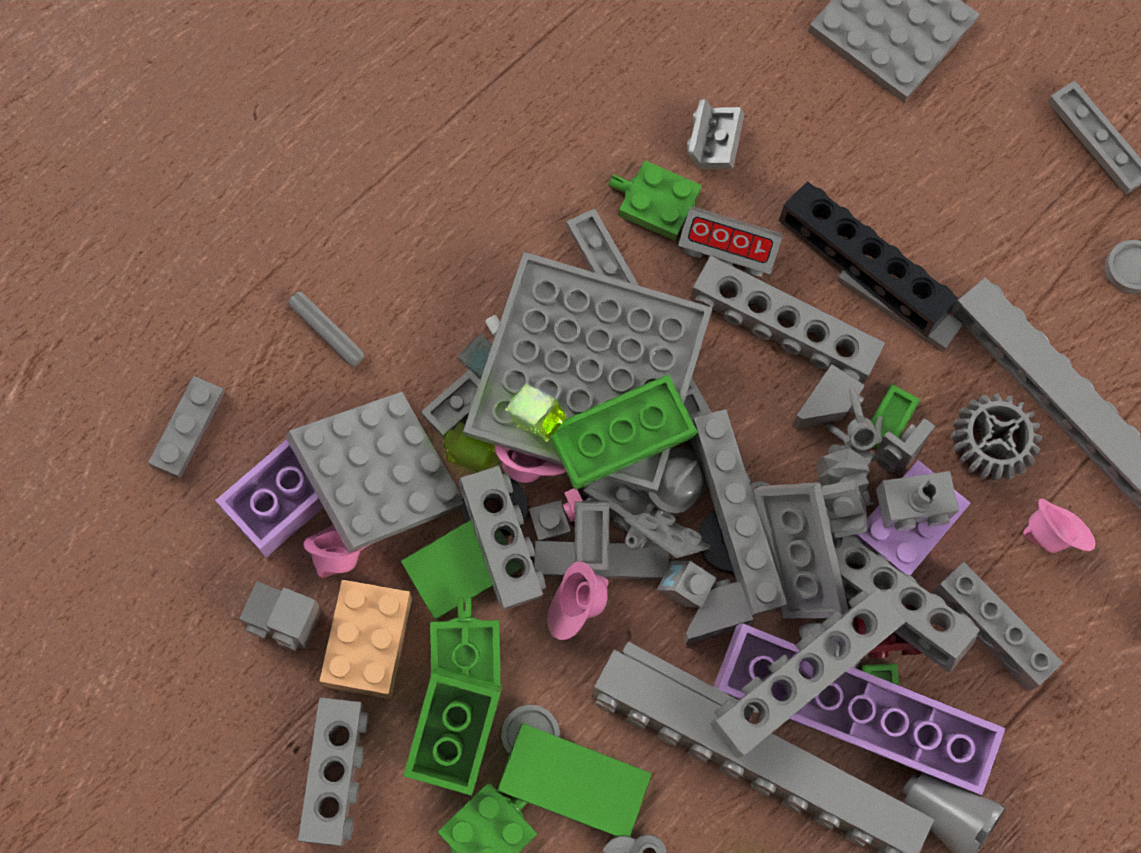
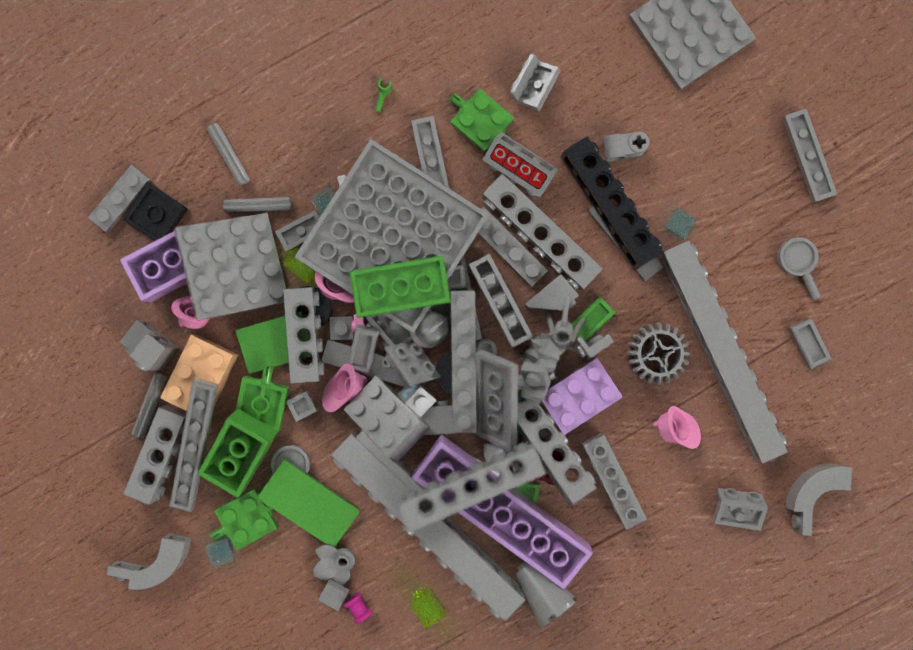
camera: 25 degrees right, 15 degrees up
clear neon green brick [505,383,567,443] -> none
light grey brick [876,471,959,531] -> none
none -> black tile [123,182,188,241]
none -> light grey axle [132,372,167,439]
none -> light grey tile [169,378,218,512]
none -> light grey axle [223,197,292,213]
none -> light grey plate [286,391,318,422]
none -> light grey brick [344,376,430,462]
none -> bright green hand [375,78,392,112]
none -> light grey brick [469,254,533,348]
none -> light grey plate [478,206,548,287]
none -> light grey piece [603,132,650,162]
none -> clear light blue tile [664,208,697,240]

